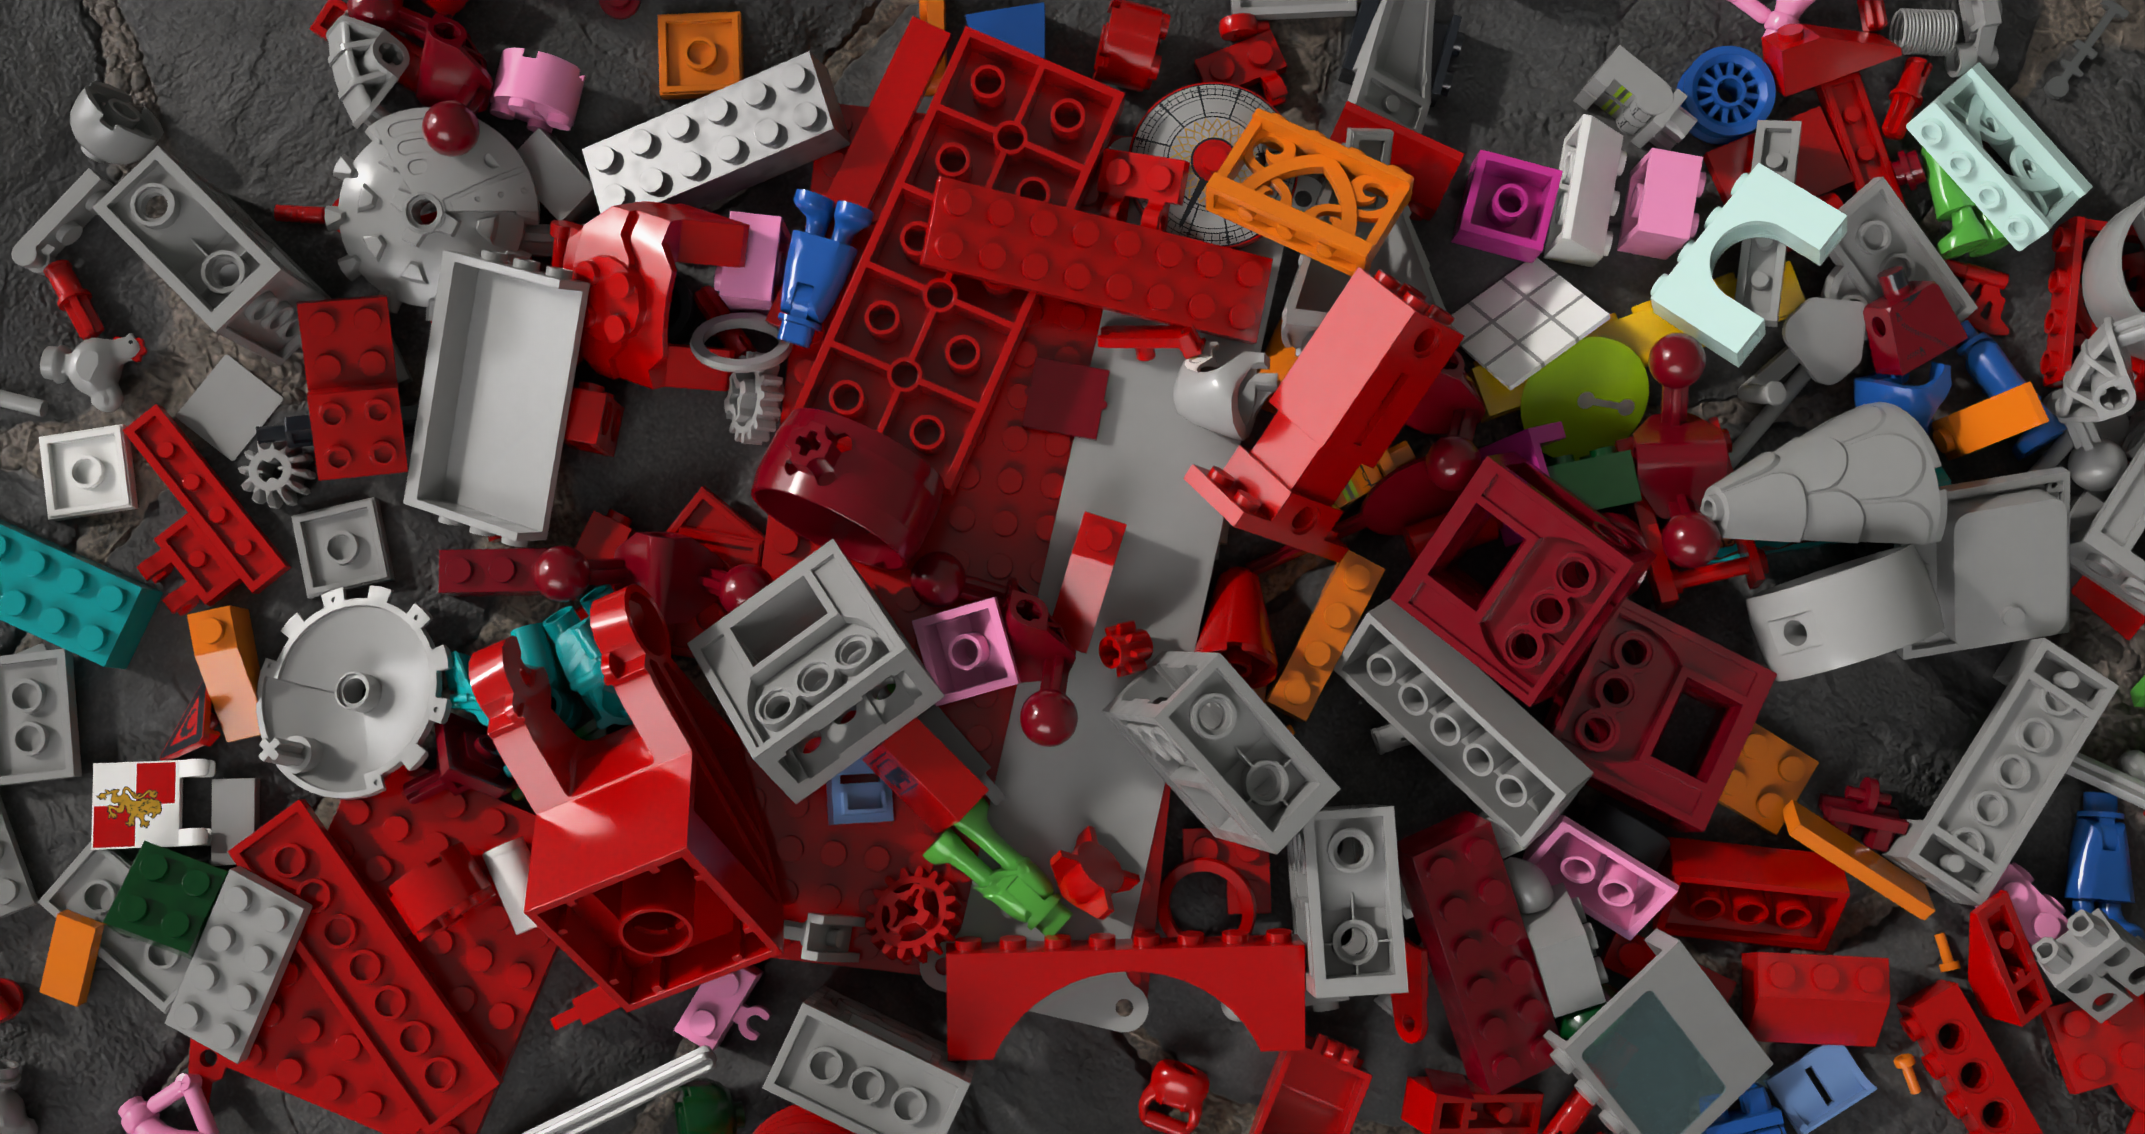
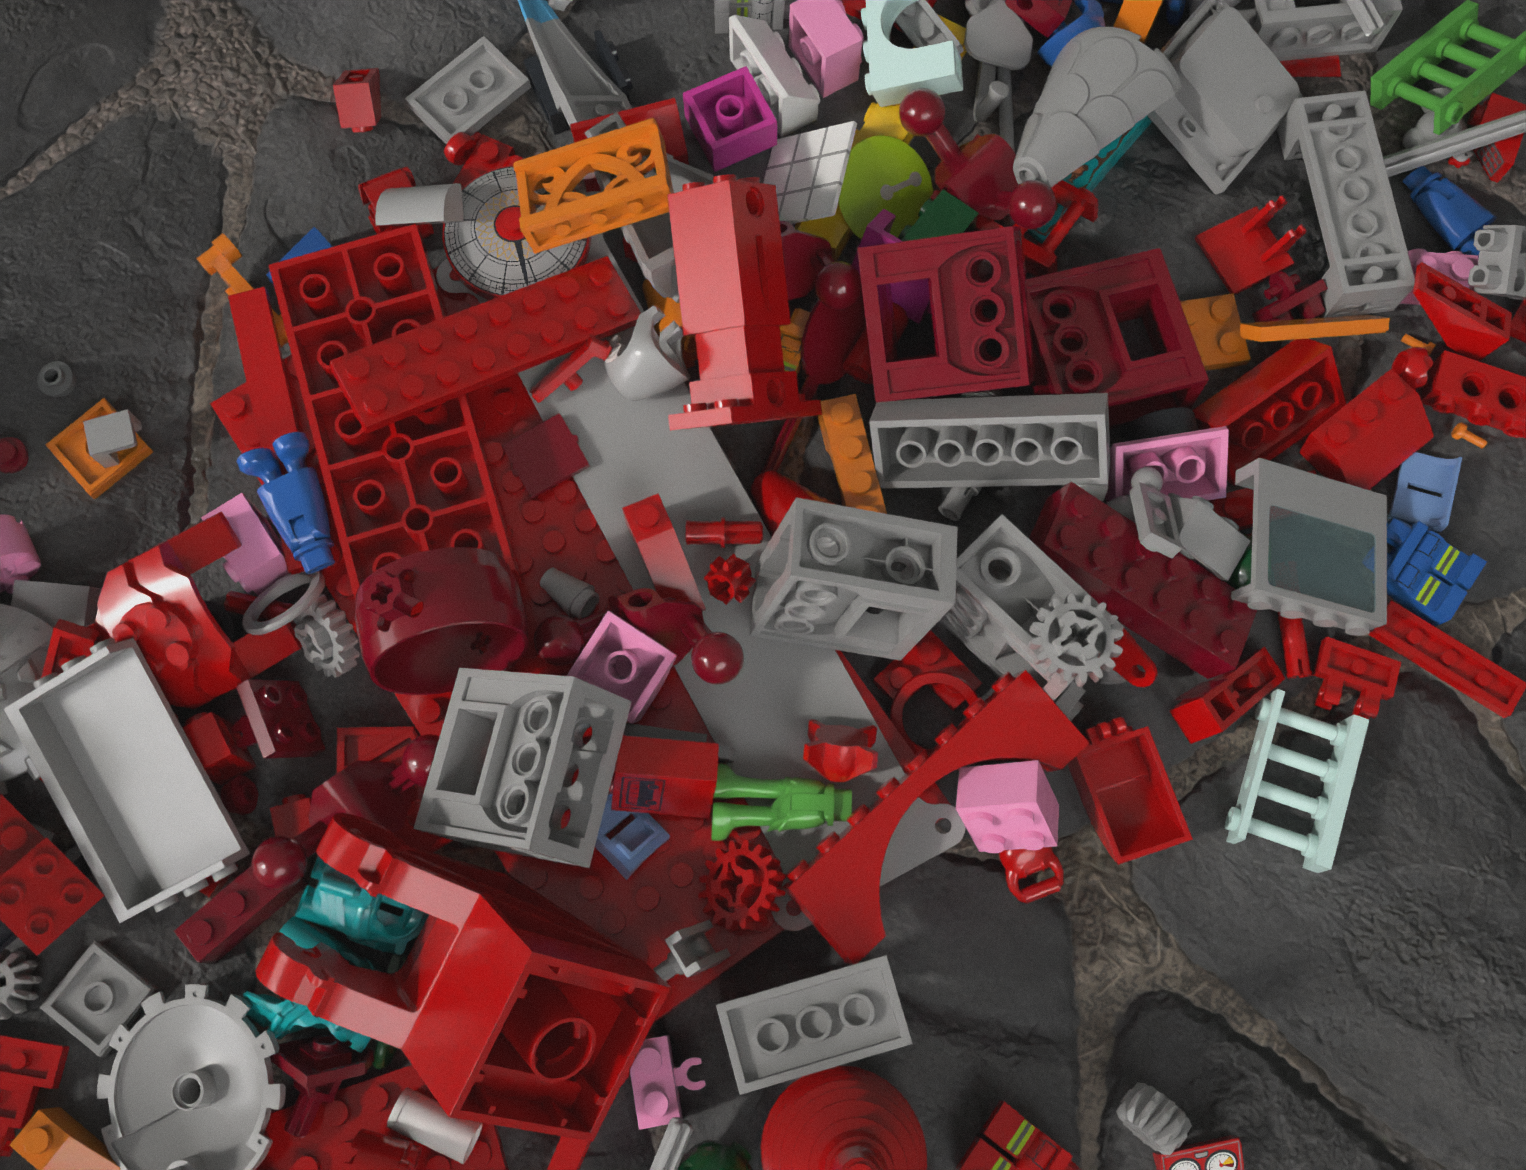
camera: 40 degrees left, 10 degrees down
brick [582,51,851,213] -> none
red plate [1097,148,1190,232] -> none
light grey cylinder [1746,544,1944,682] -> none
none -> red plate [41,618,100,678]
none -> light grey panel [83,409,142,468]
none -> dark red plate [221,775,258,815]
none -> dark red plate [231,679,326,759]
none -> light grey brick [375,183,464,226]
none -> light grey cone [540,568,599,620]
none -> red axle [685,517,763,548]
none -> bright pink brick [956,760,1059,853]
none -> light grey gear [1028,593,1124,687]
none -> light grey plate [1129,467,1182,558]
none -> red plate [1195,195,1307,295]
none -> red plate [1391,347,1433,391]

